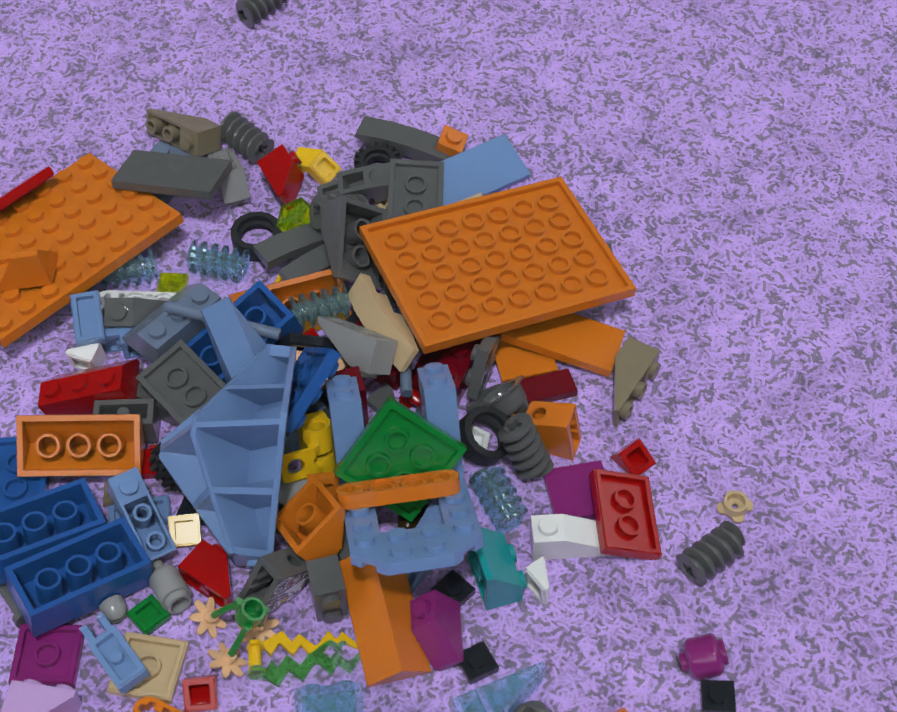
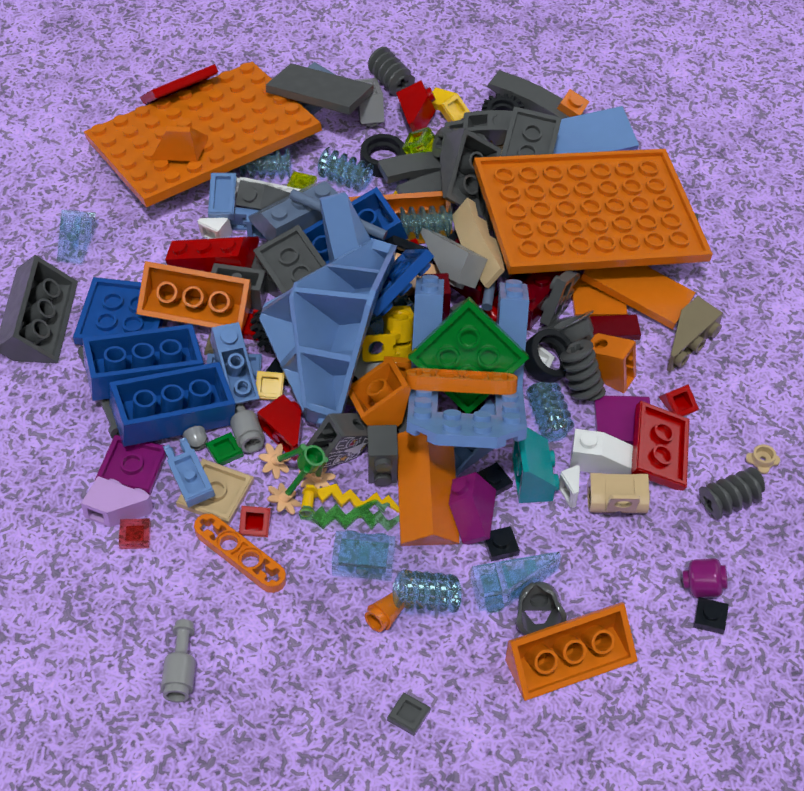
camera: 10 degrees right, 0 degrees up
dark tan slope [146,108,221,157] -> none
none -> tan piece [587,473,650,514]

